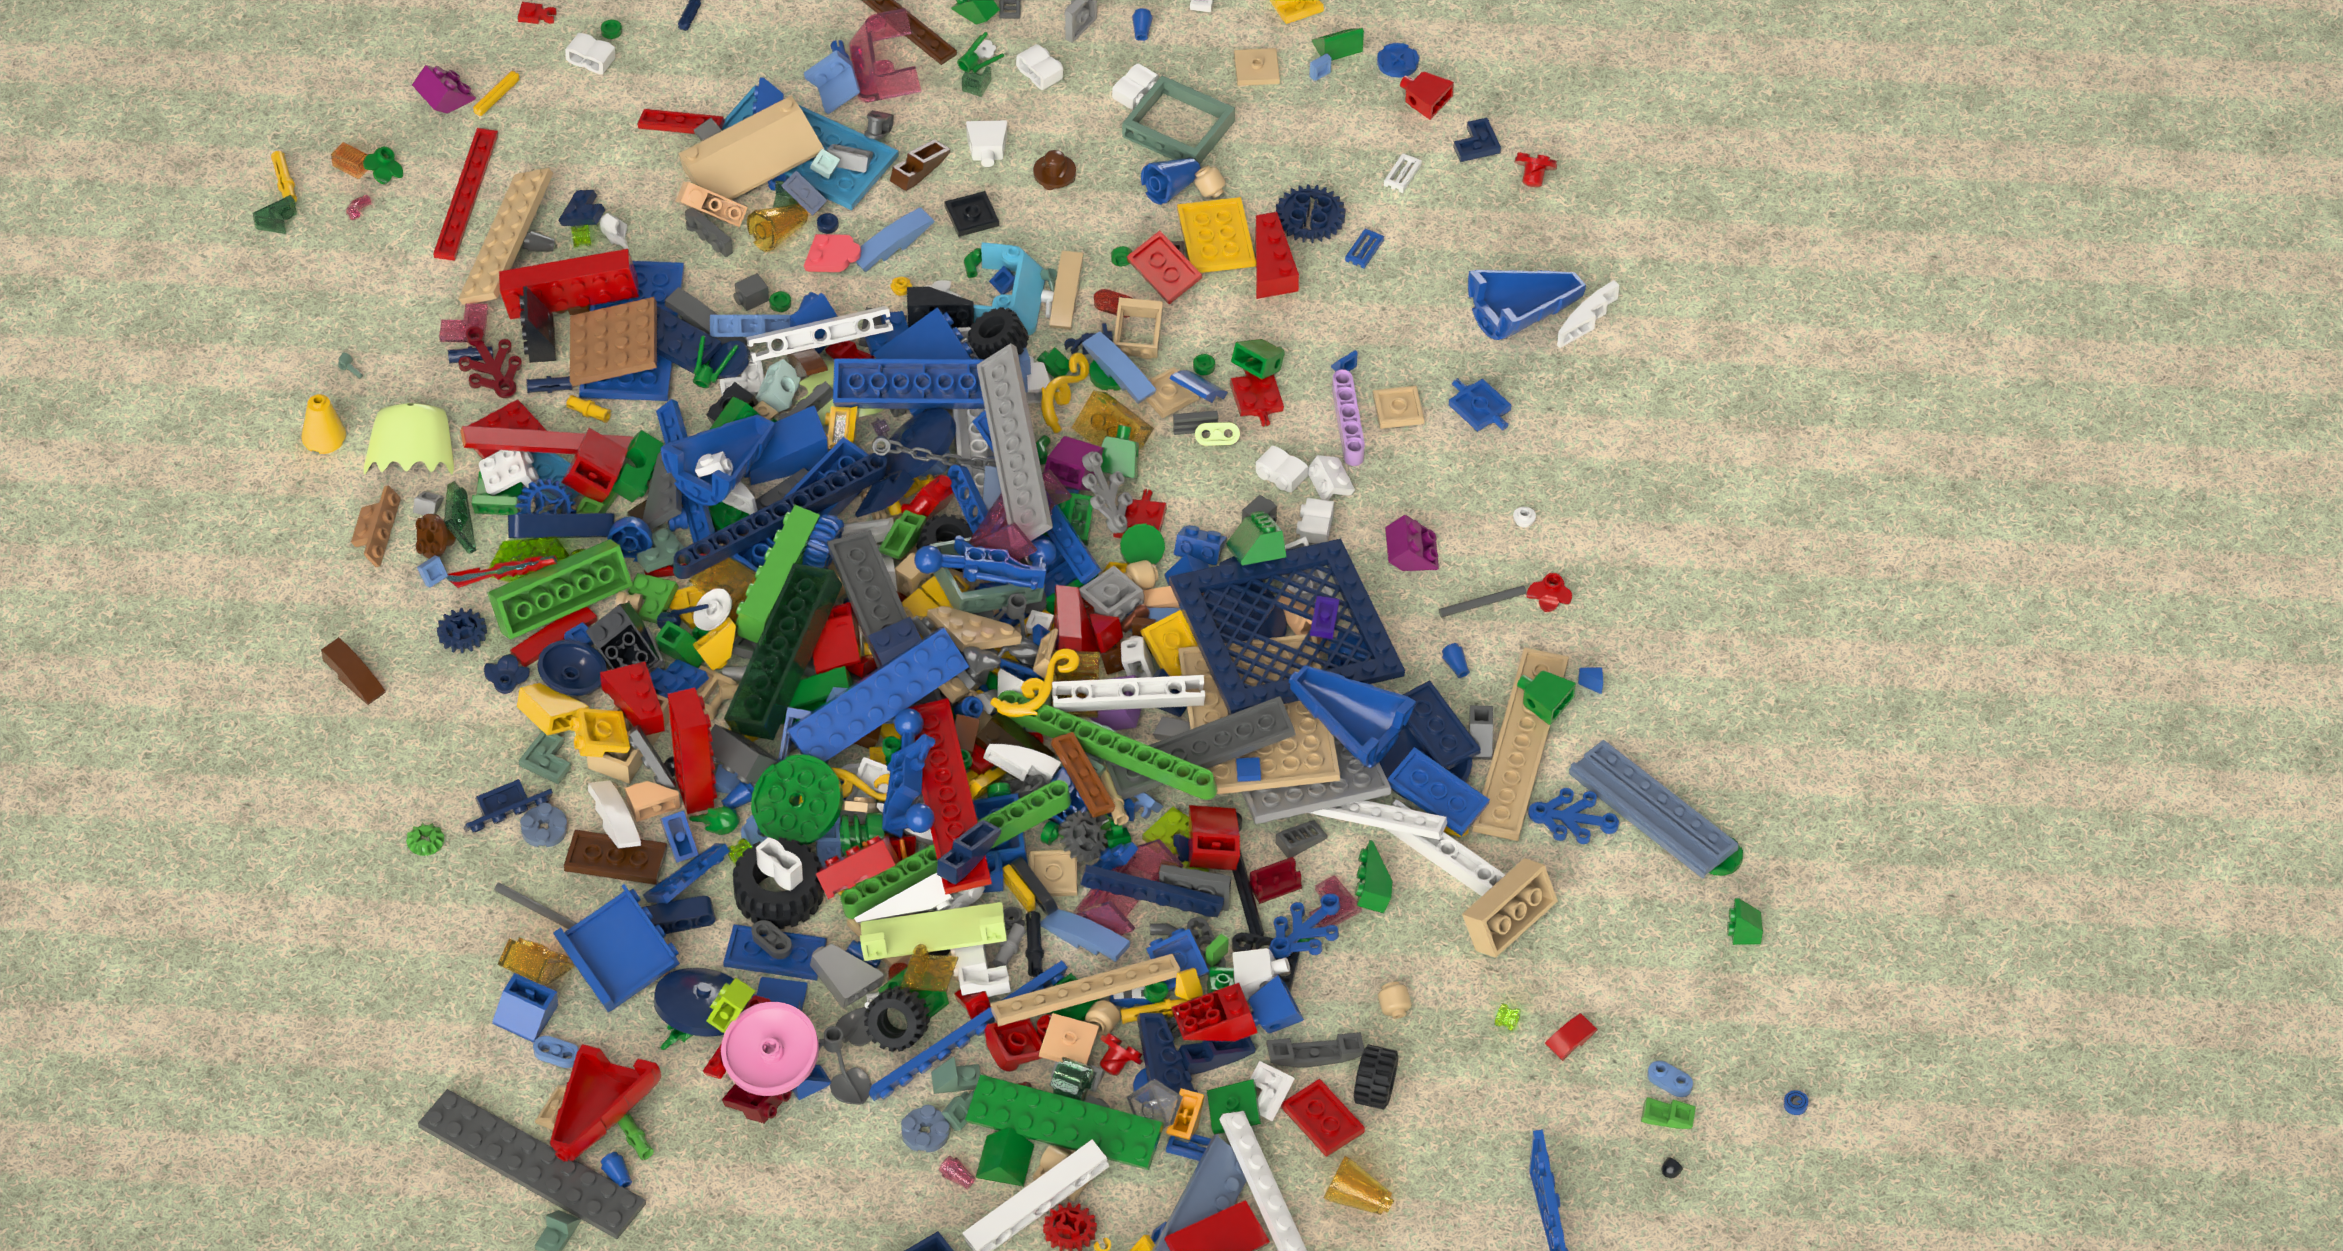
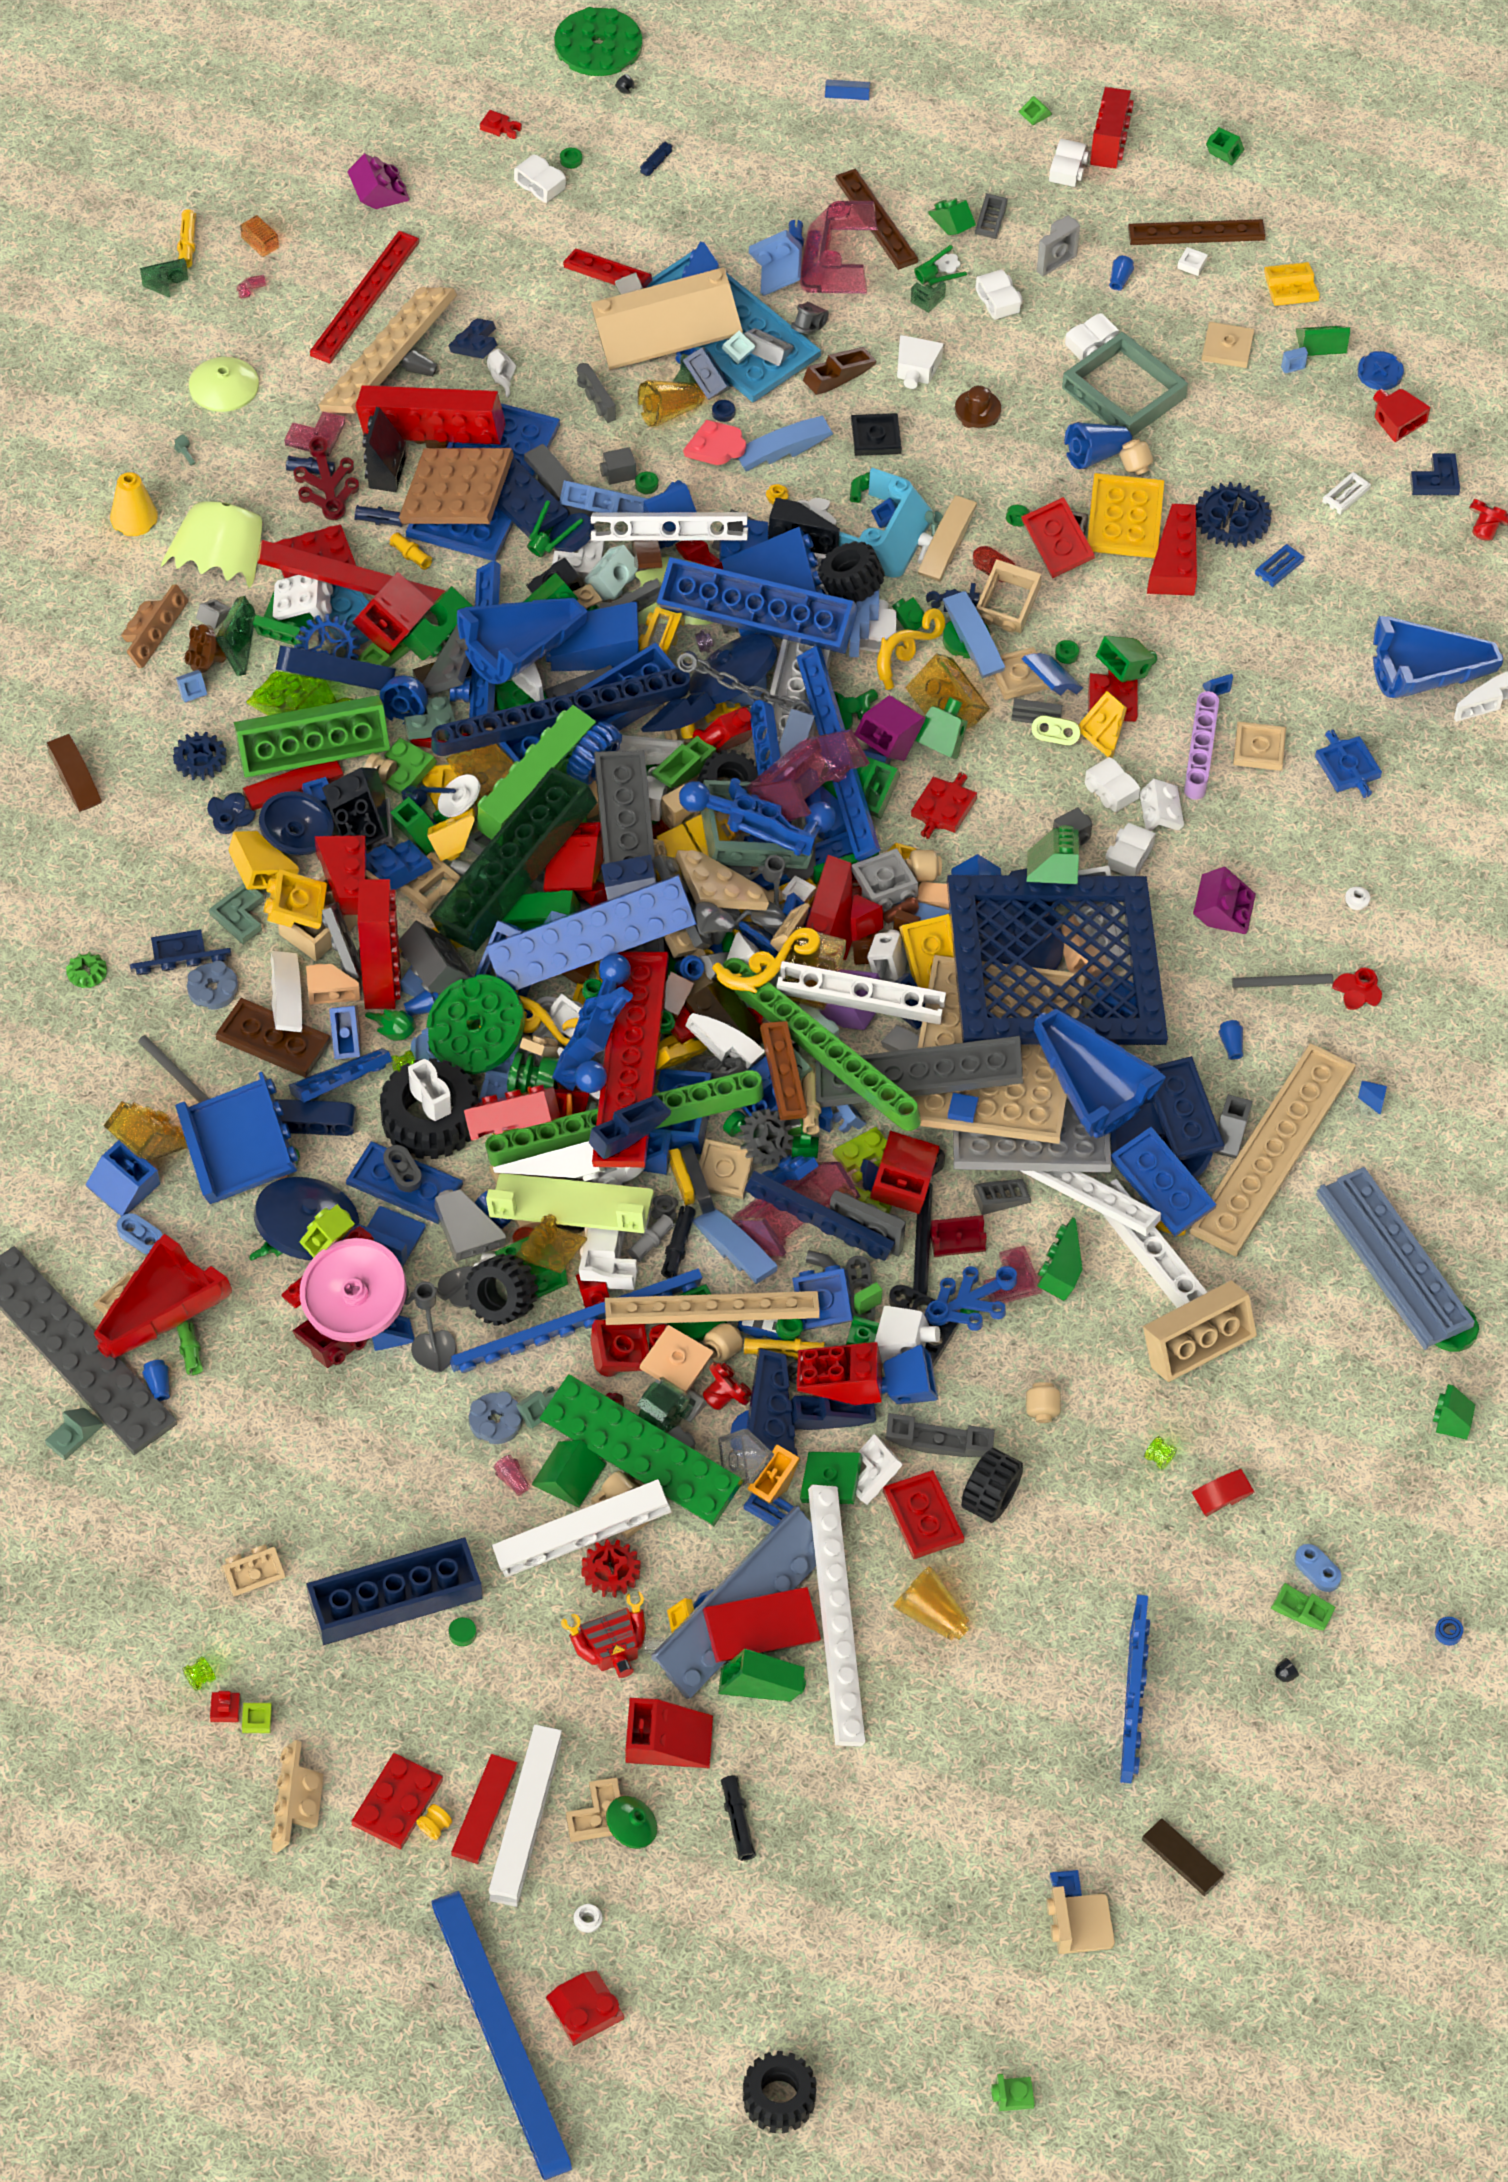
camera: 15 degrees right, 5 degrees up
green plate [363,146,403,185] -> none
red sword [446,555,557,588] -> none
yellow axle [473,71,520,116] -> none
clear neon green wheel [571,224,591,248] -> none
light nougat slope [675,182,748,227] -> none
white bracket [695,451,733,478] -> none
sand green slope [931,1057,980,1094] -> none
light grey plate [977,344,1053,549] -> none
green tile [987,783,1011,798] -> none
light grey plant [1082,452,1133,533] -> none
green tile [1120,524,1165,565] -> none
blue bracket [1174,525,1227,565] -> none
yellow slope [1175,968,1203,1000] -> none
dark purple plate [1310,596,1340,639] -> none
green torso [1517,671,1576,725] -> none
blue plant [1528,788,1619,844] -> none
none -> yellowish green dish [189,357,259,412]
none -> yellow wing [1078,691,1127,758]

